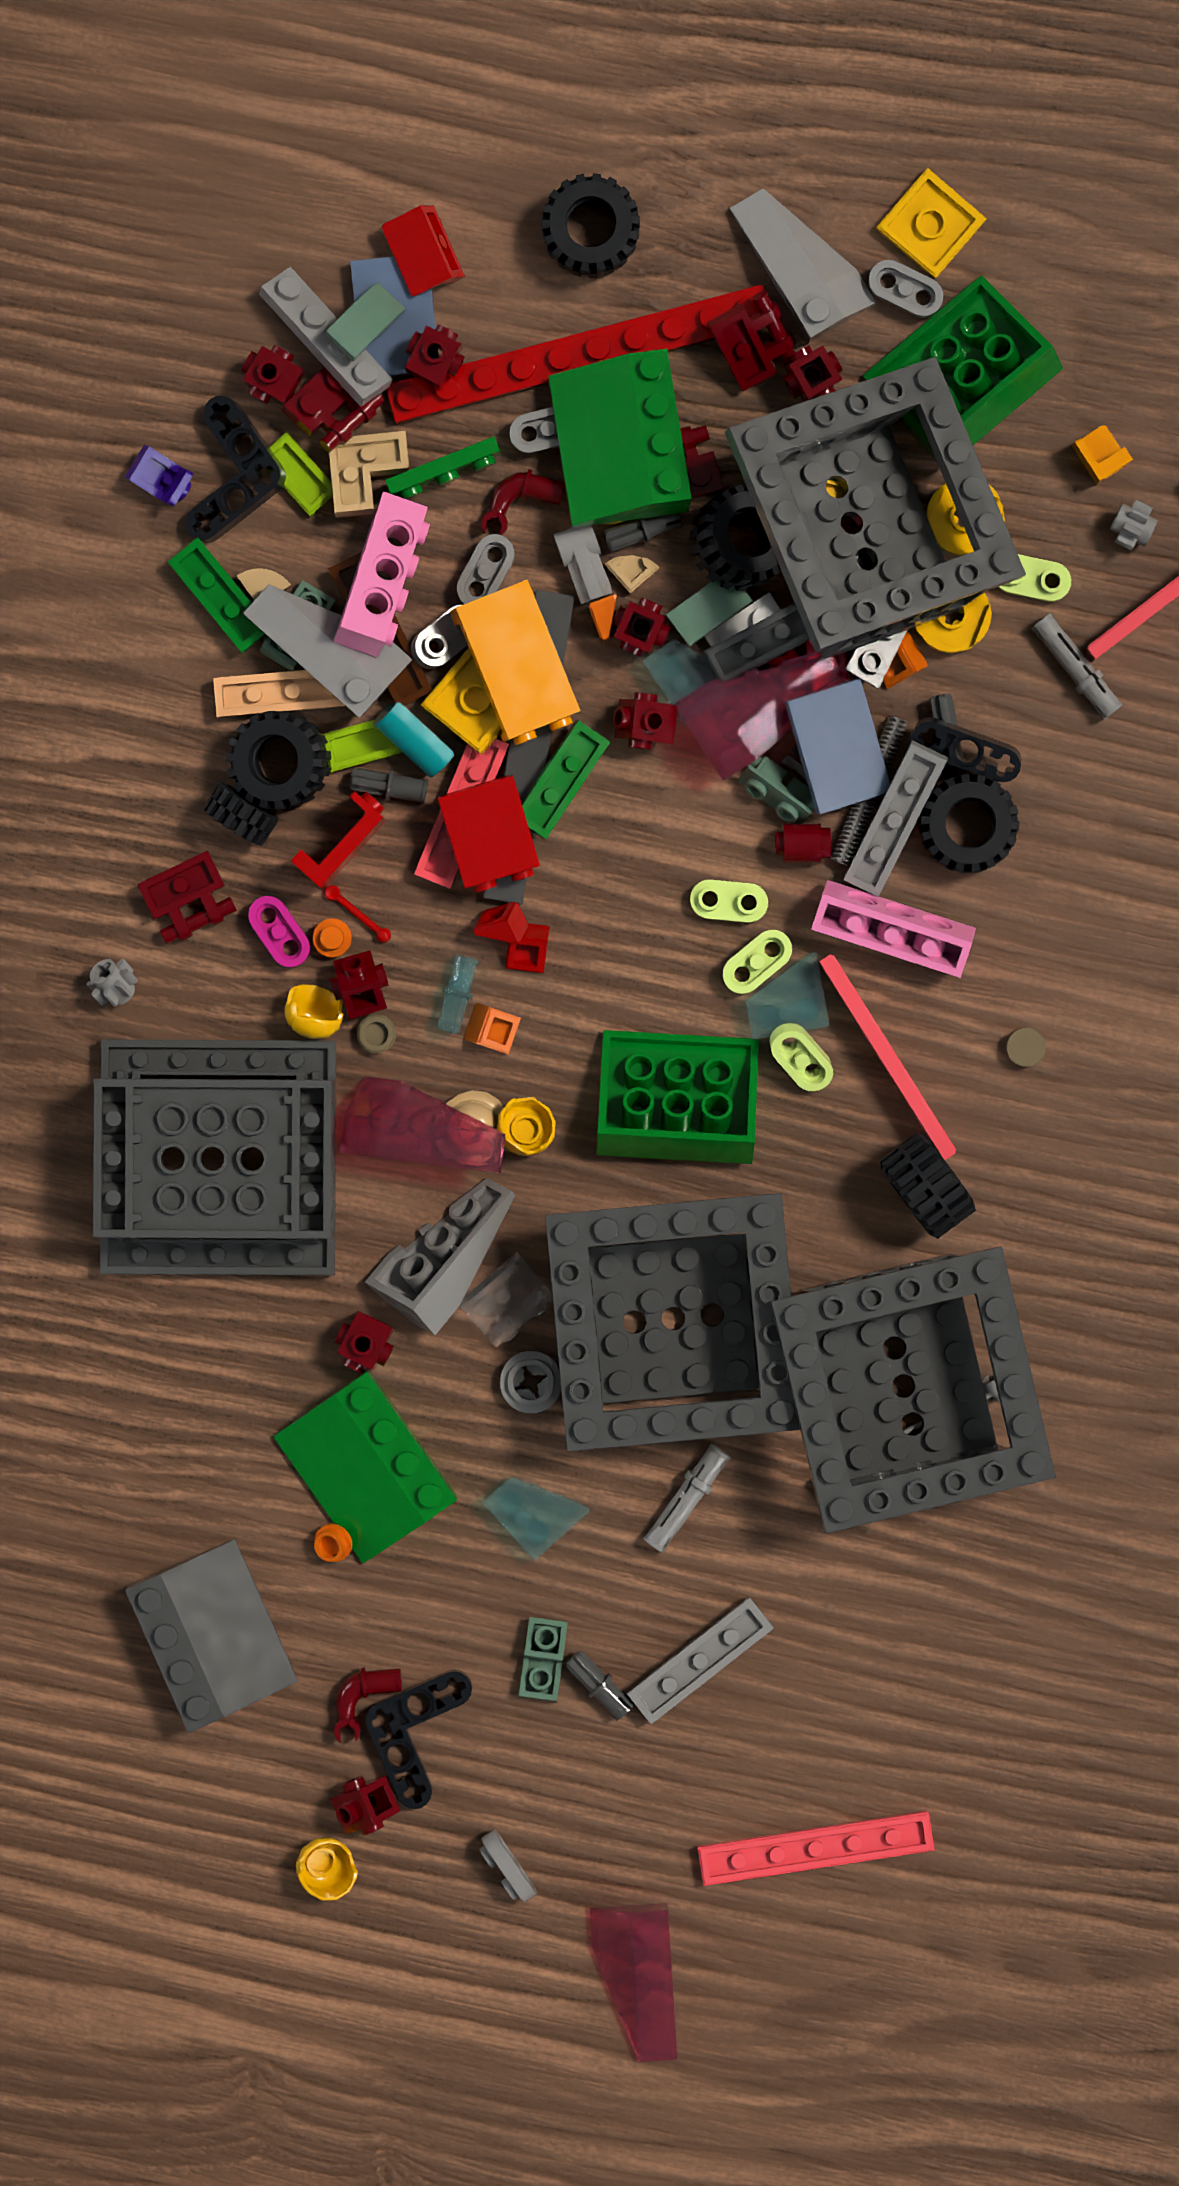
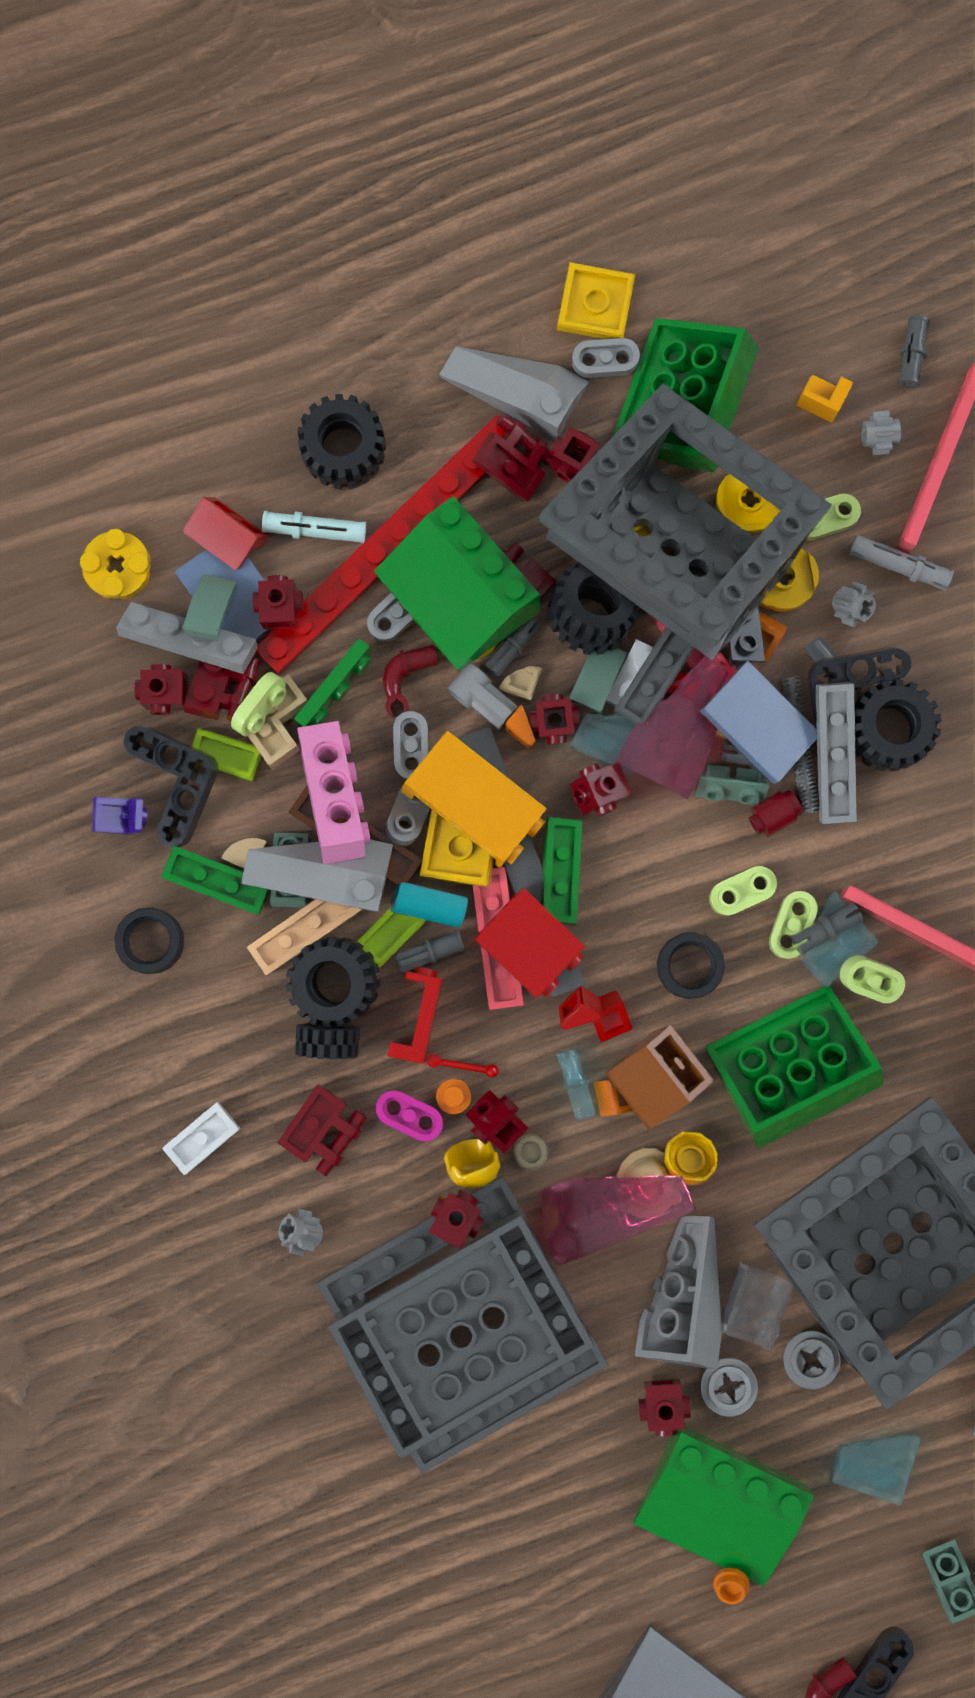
camera: 25 degrees left, 5 degrees down
bright pink brick [811,880,976,978] -> none
none -> yellow plate [80,529,151,600]
none -> black tyre [114,907,184,974]
none -> white plate [162,1102,241,1175]
none -> yellowish green plate [231,672,286,736]
none -> light aqua pin [262,511,366,543]
none -> dark red brick [429,1190,485,1249]
none -> dark orange slope [605,1025,714,1129]
none -> black tyre [656,932,725,999]
none -> light grey gear [700,1357,758,1417]
none -> dark grey pin [791,902,864,956]
none -> light grey gear [832,581,876,627]

